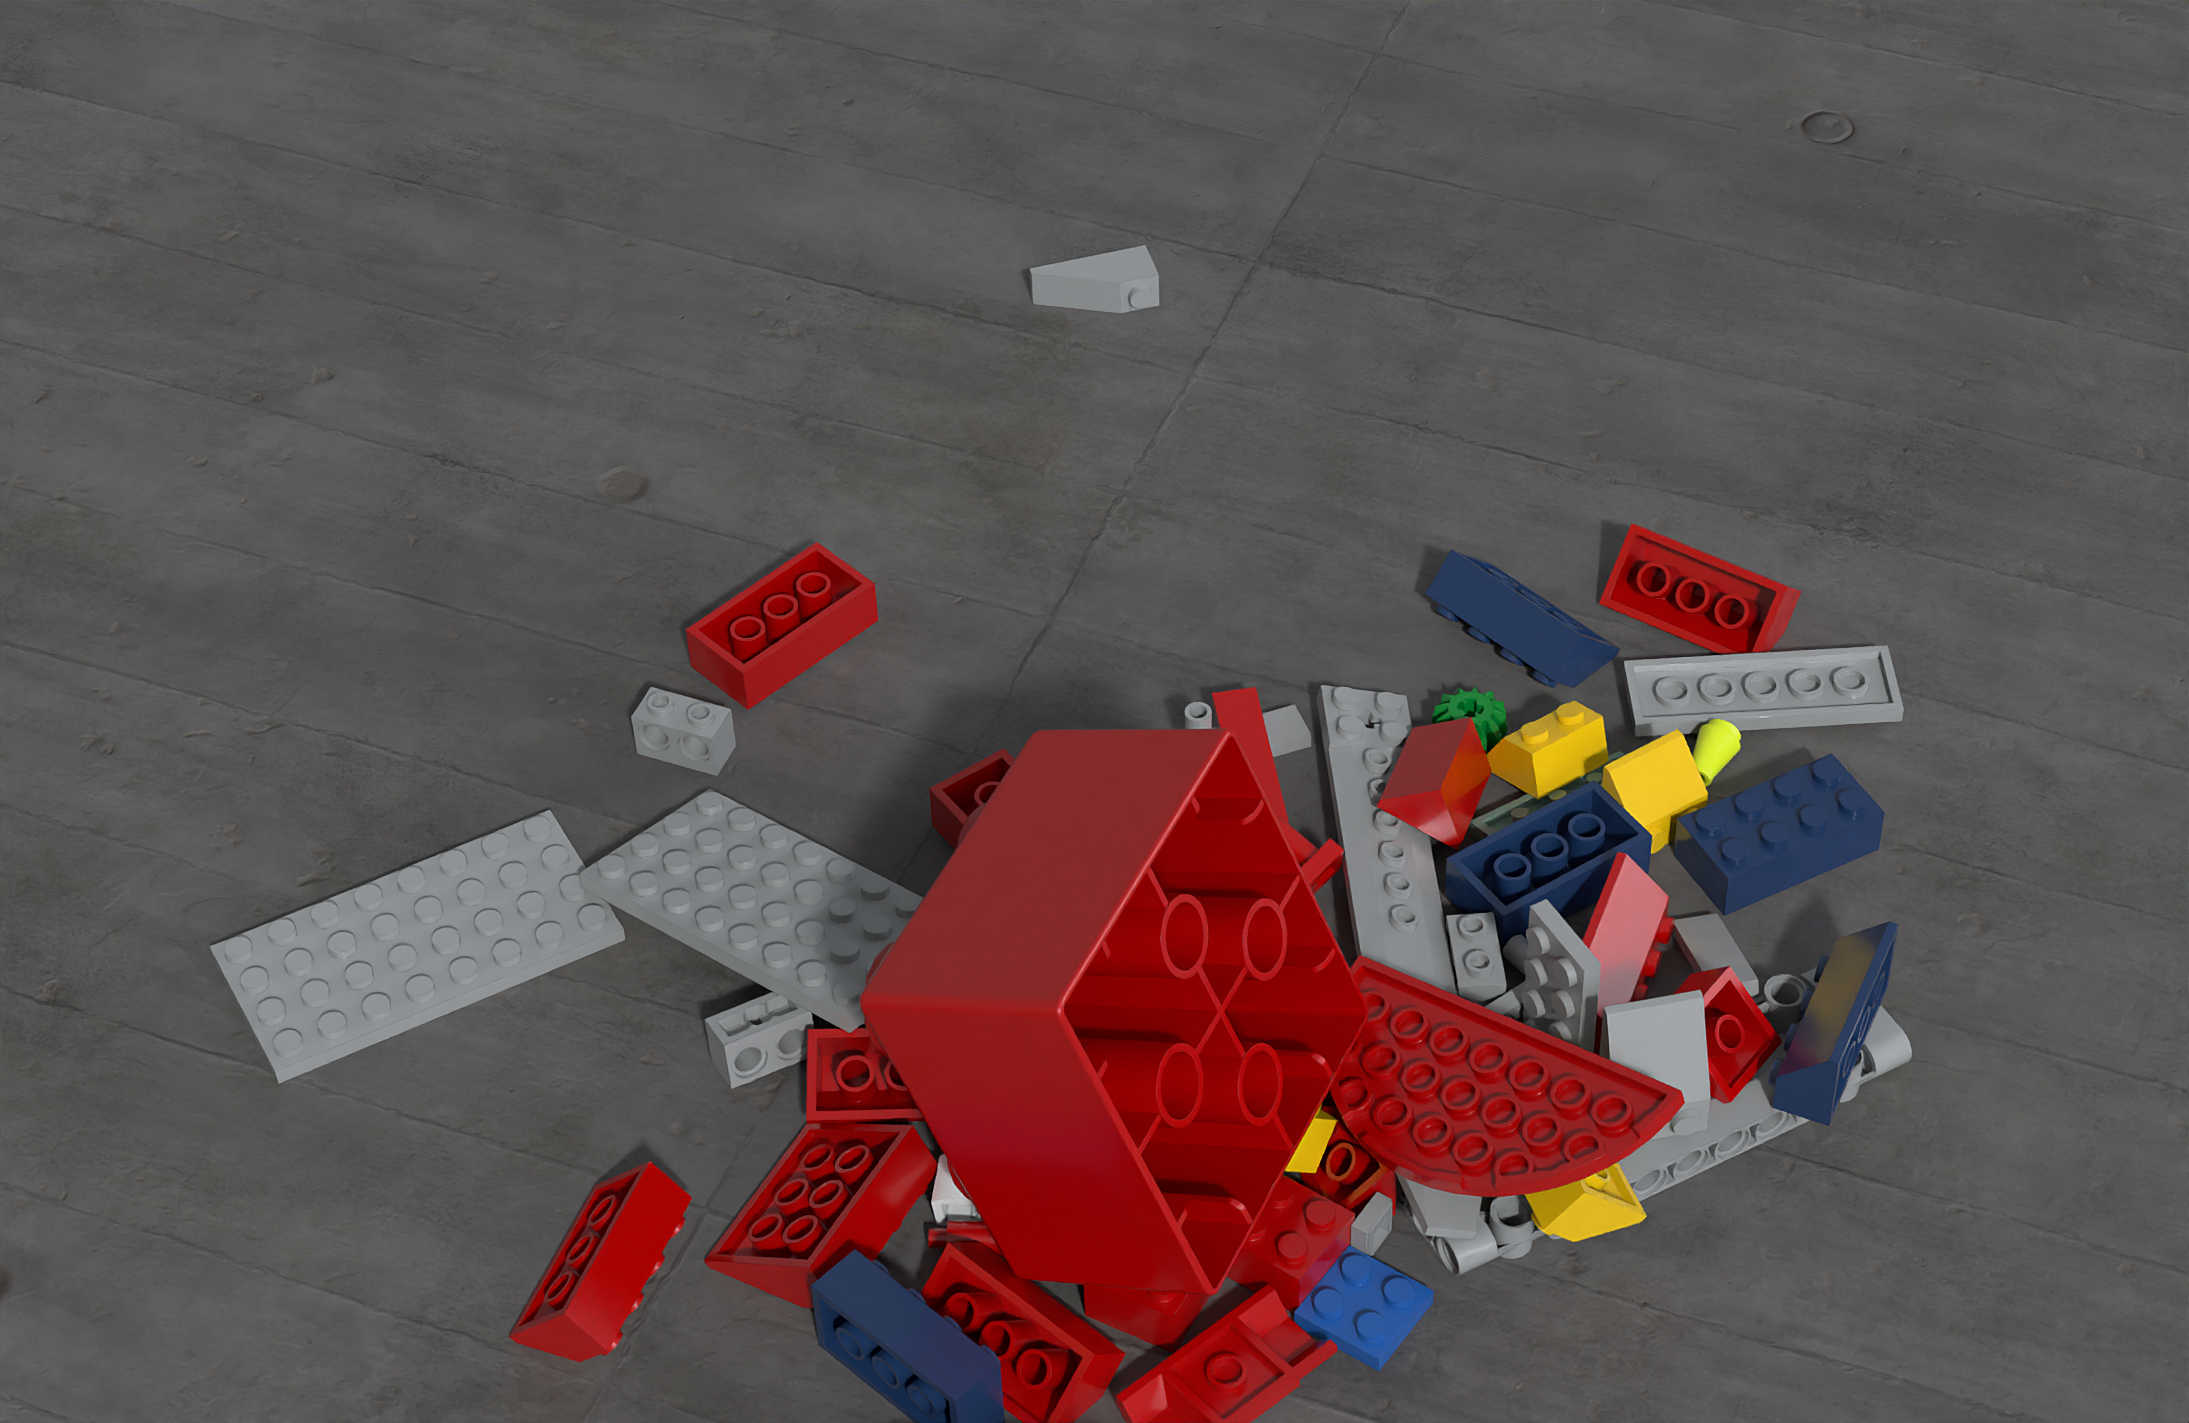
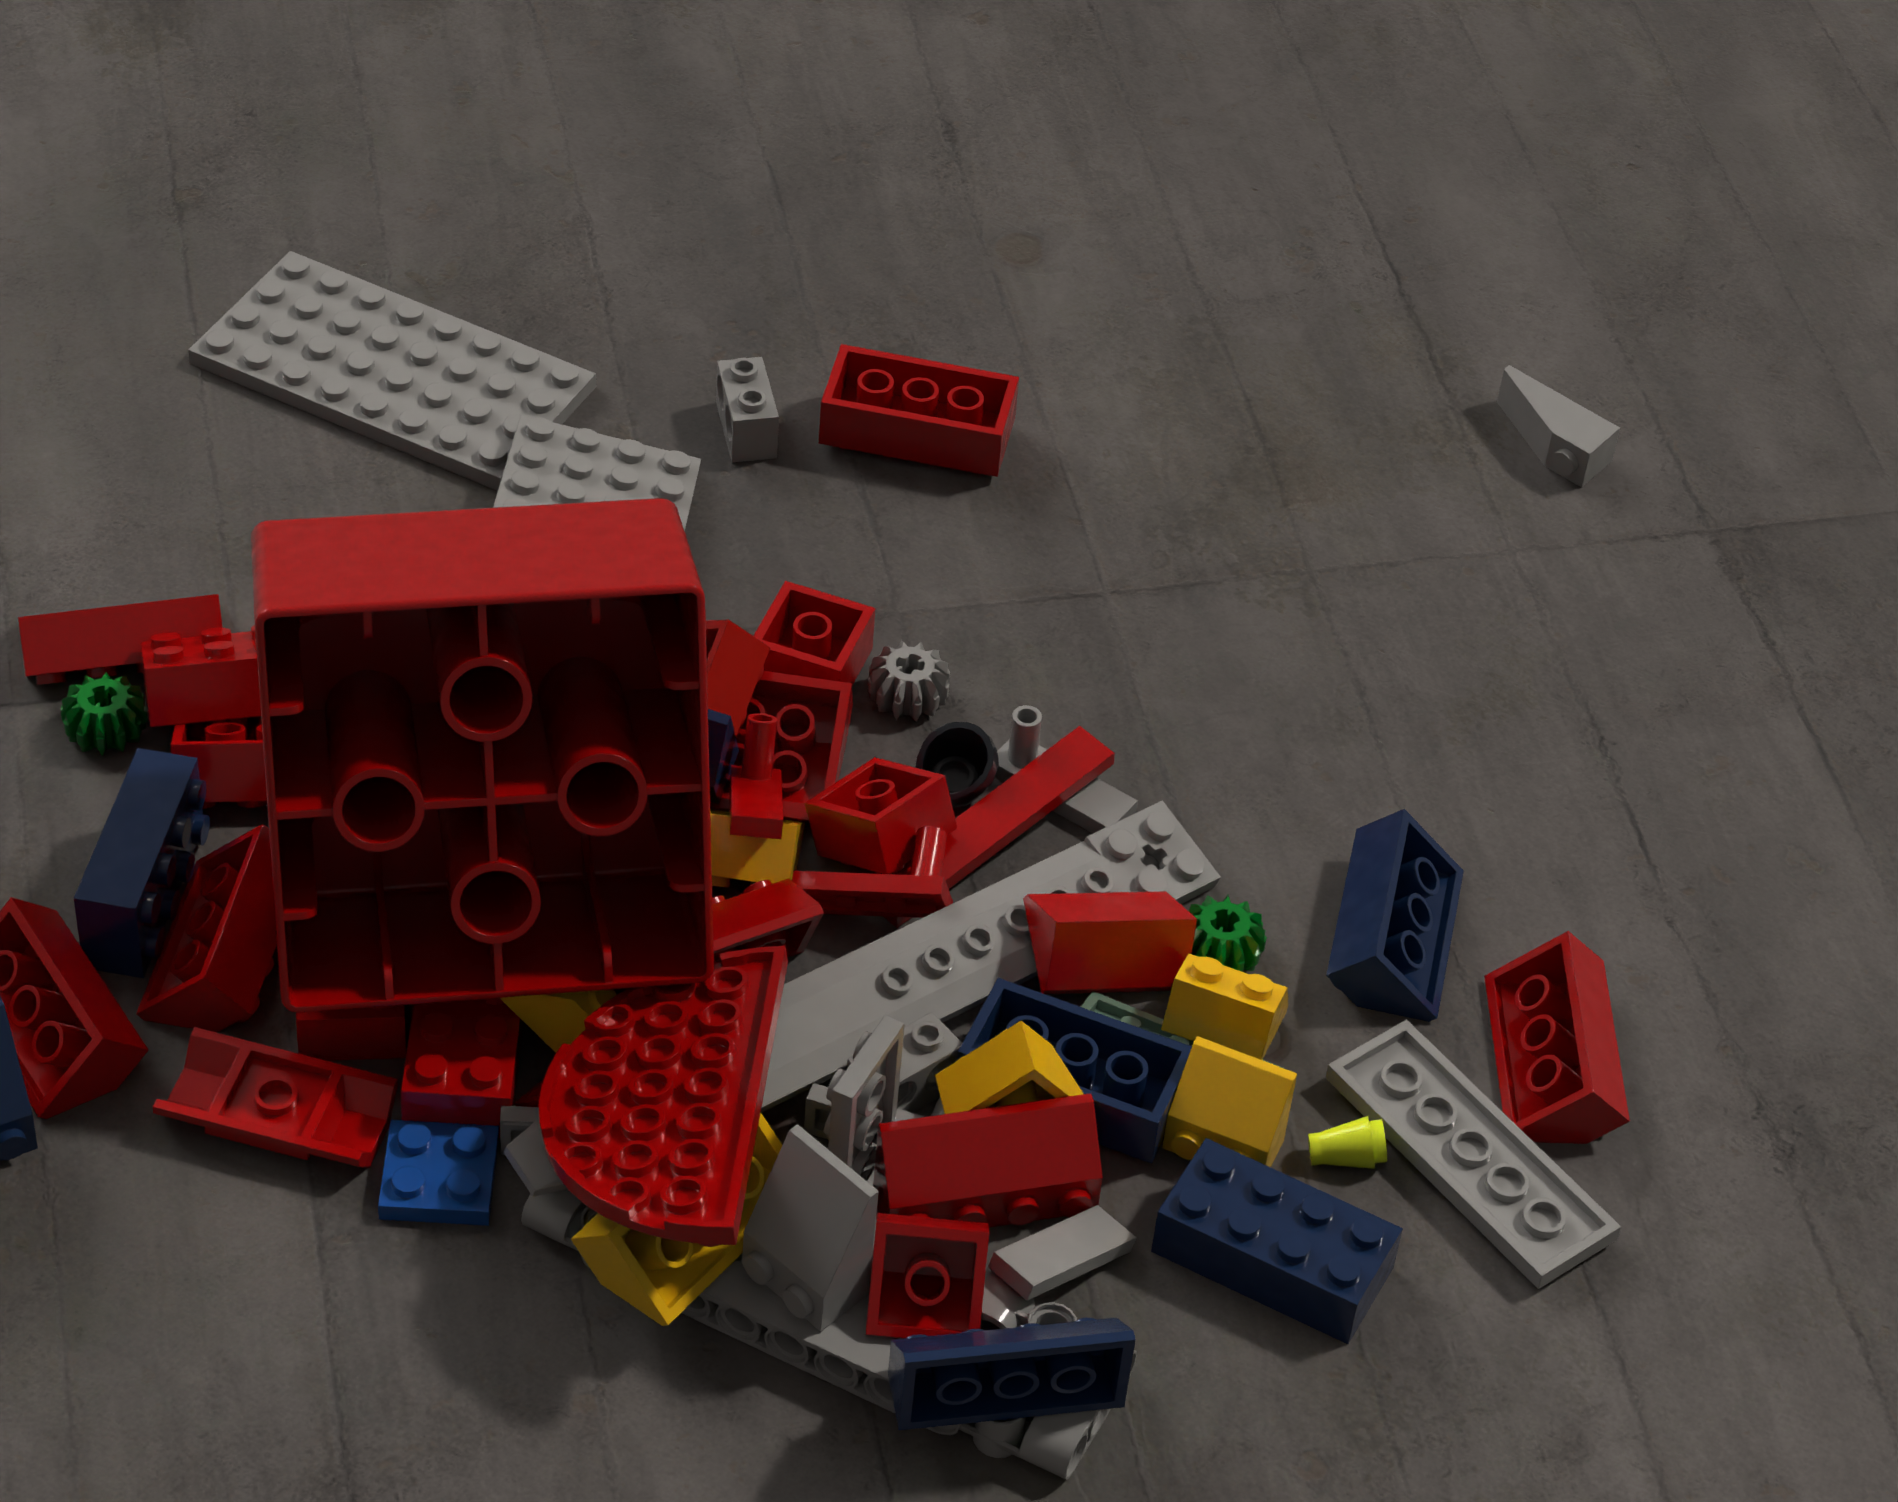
camera: 50 degrees right, 0 degrees up
none -> green gear [60,672,148,756]
none -> red brick [140,625,261,727]
none -> yellow slope [935,1021,1084,1114]

